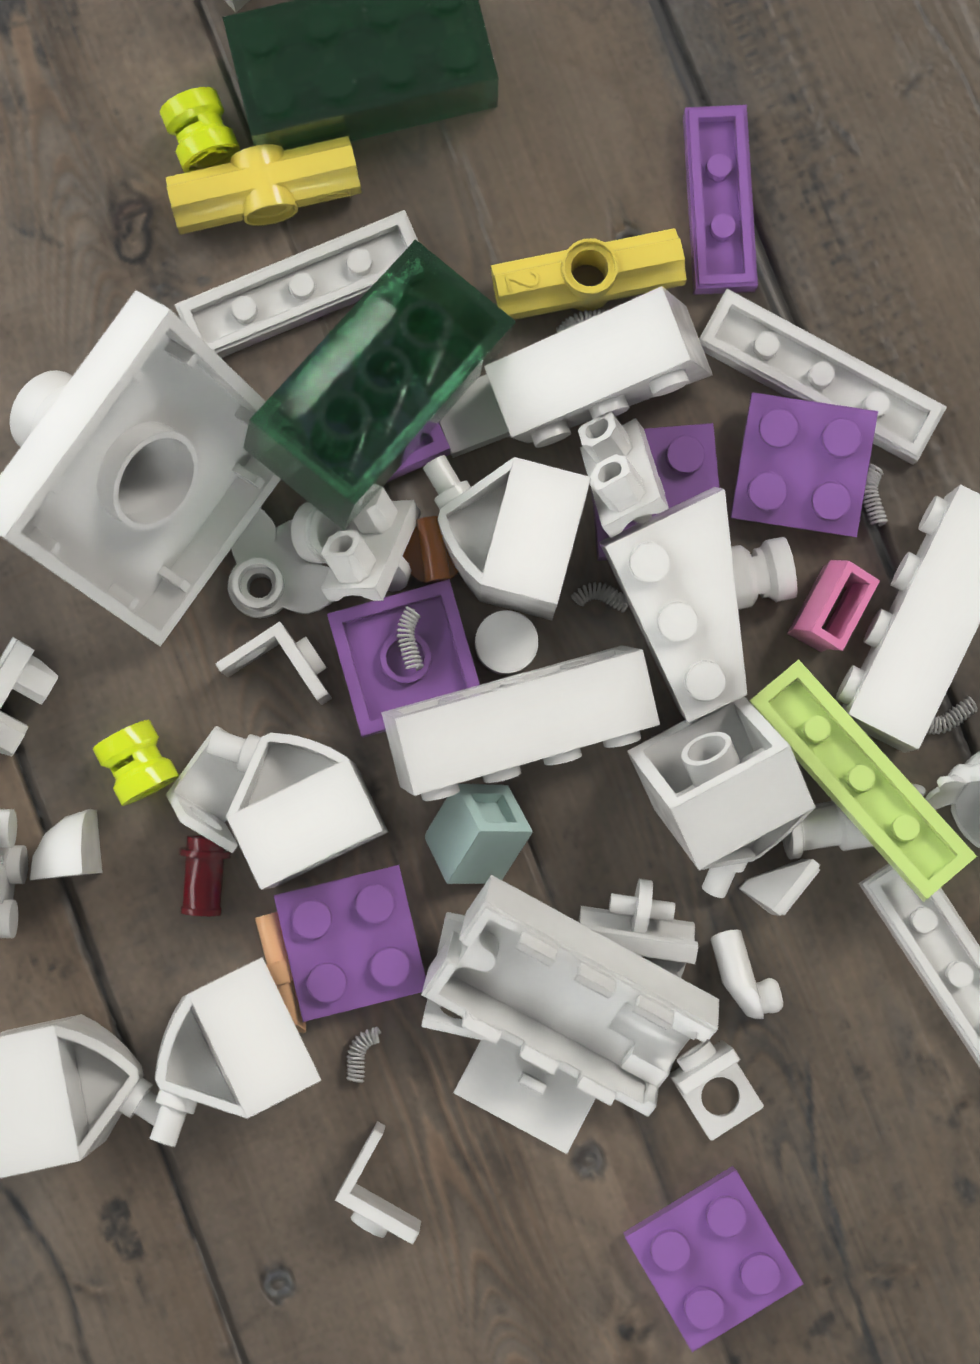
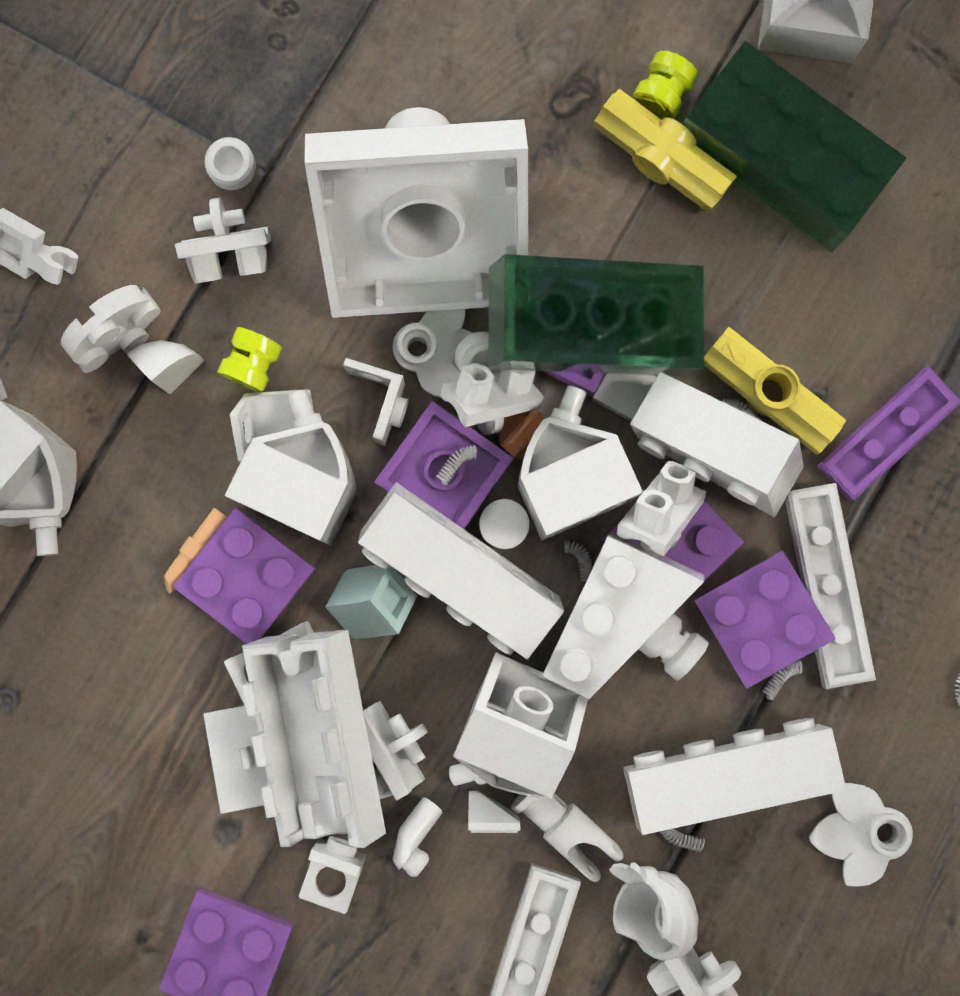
camera: 55 degrees right, 0 degrees up
white piece [149,957,321,1147] -> none
white tile [175,210,429,358] -> none
dark red pin [179,835,231,917] -> none
white bracket [335,1121,421,1244] -> none
white leg [346,1027,382,1083] -> none
yellowish green plate [749,659,977,902] -> none
bright pink piece [787,560,880,652] -> none

